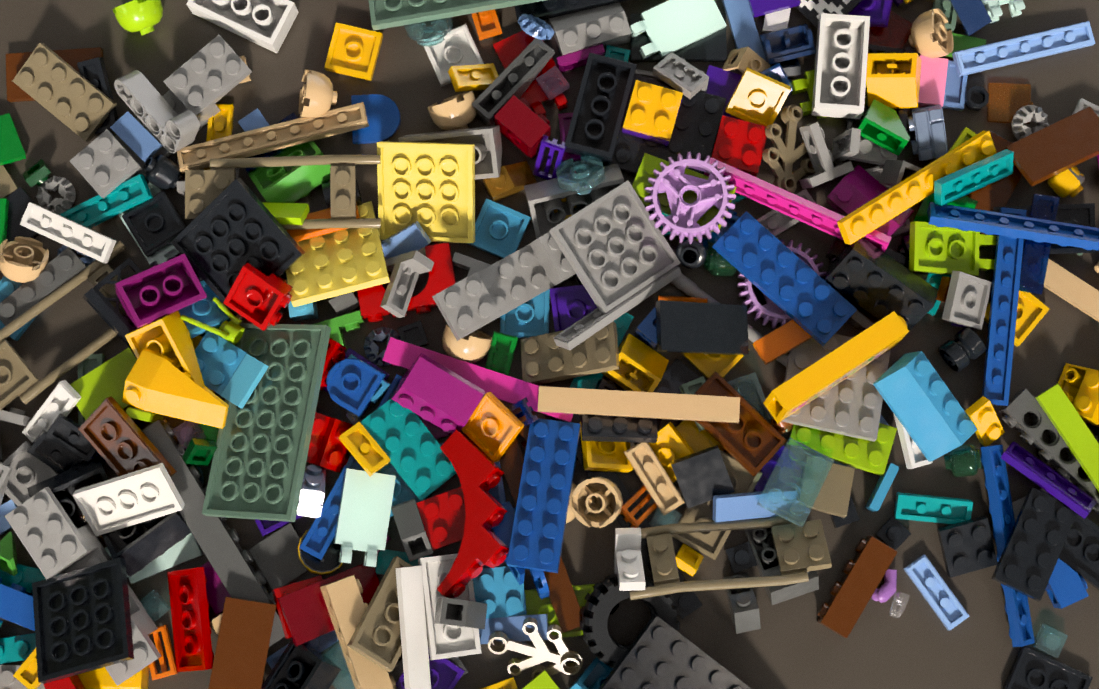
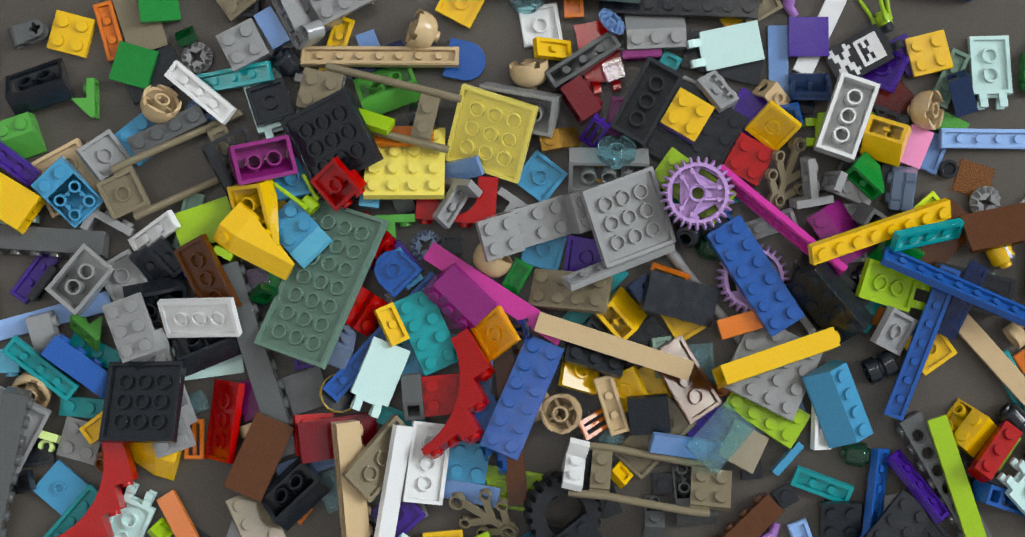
camera: 10 degrees right, 5 degrees up
dark grey slope [434,597,487,629] -> none
yellow plate [965,396,1005,447] -> none

